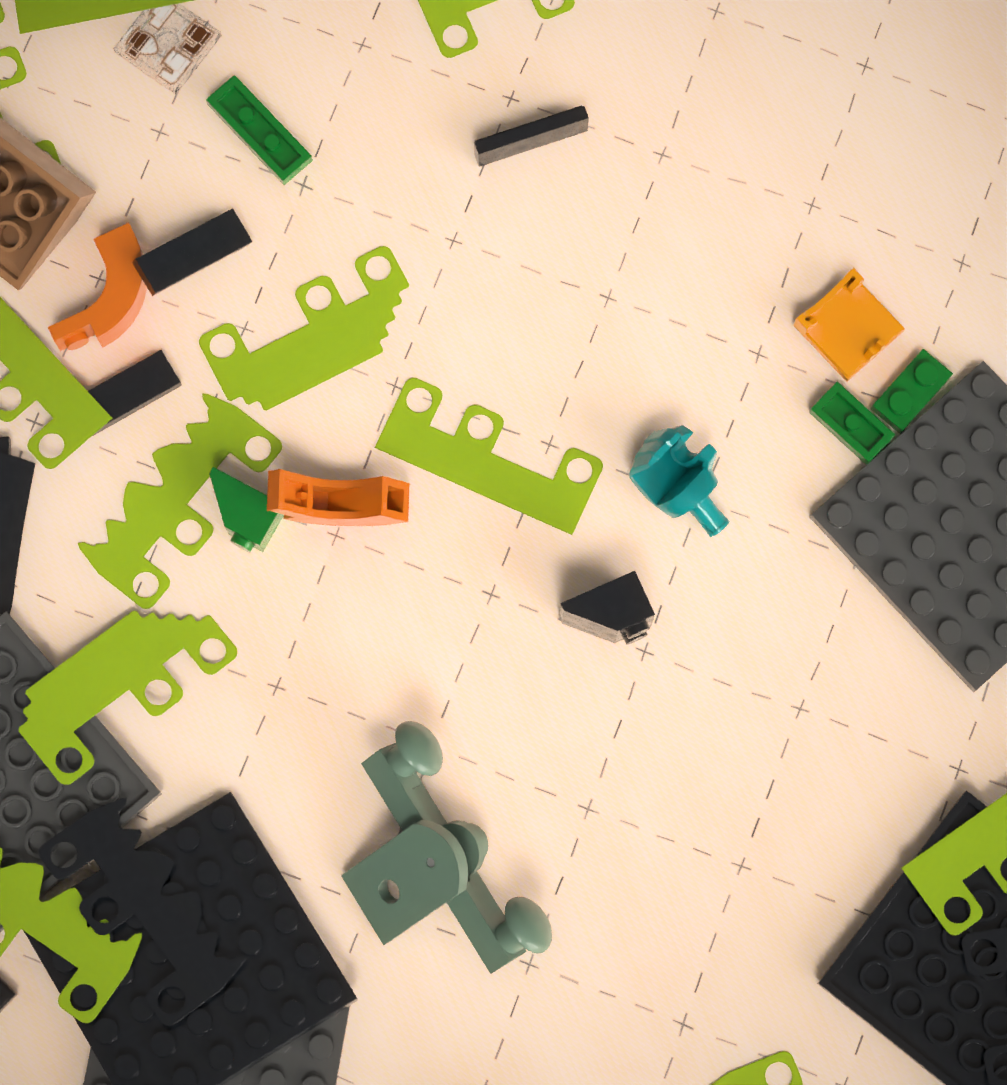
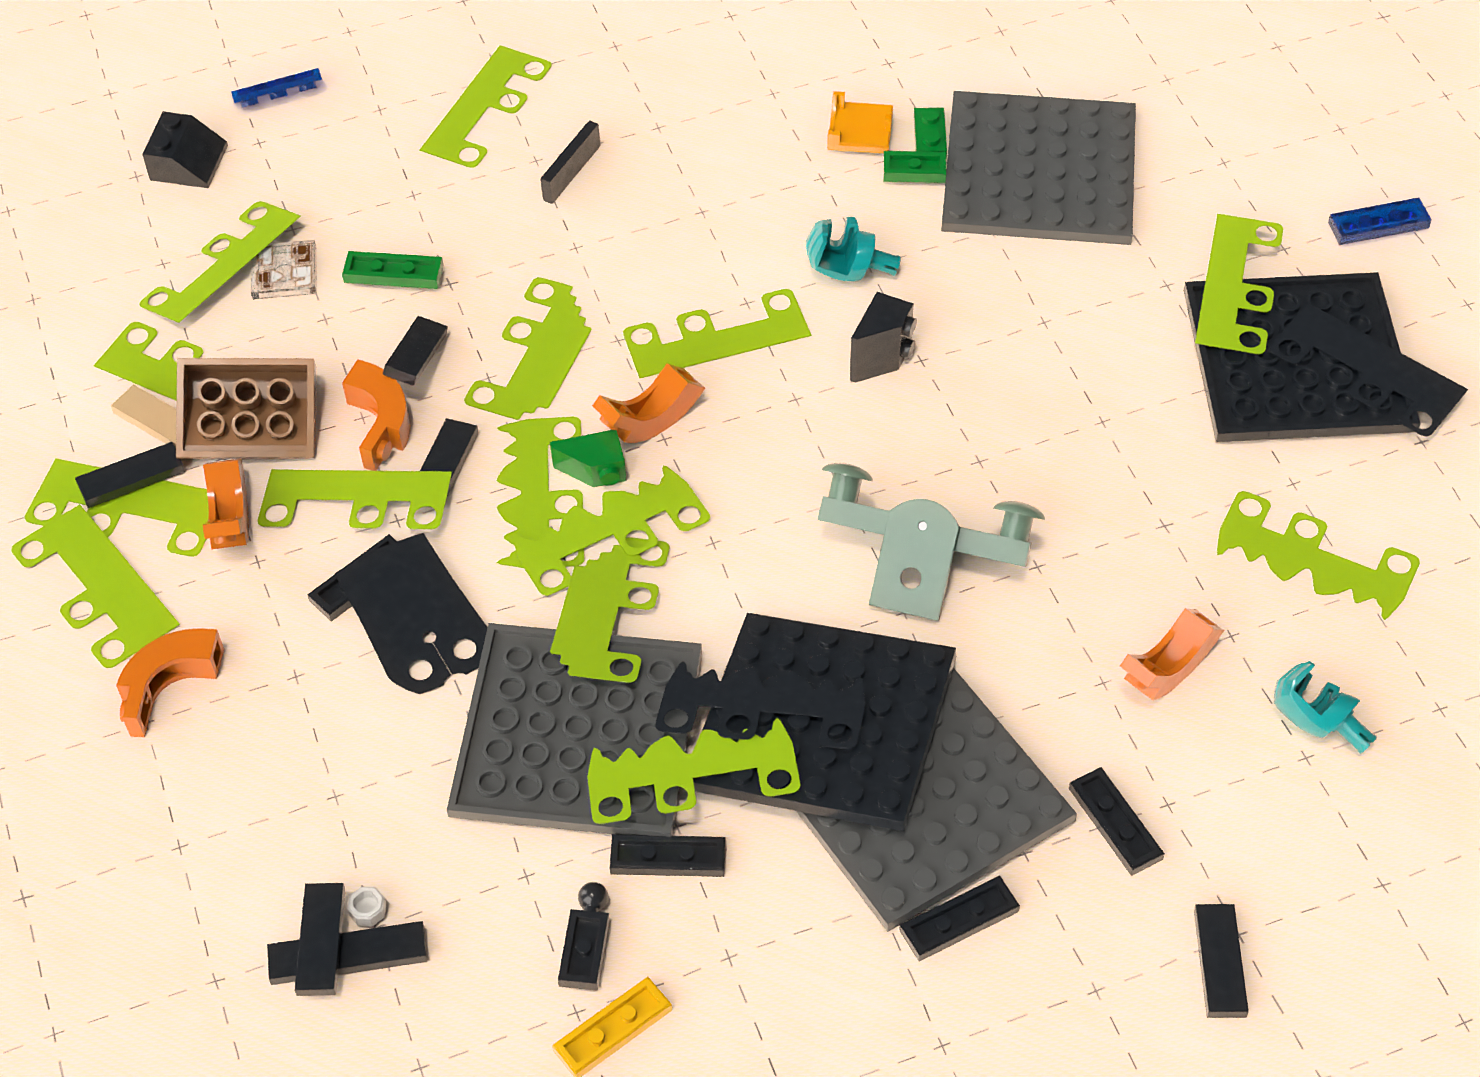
camera: 40 degrees left, 25 degrees down
none -> lime piece [512,465,710,596]

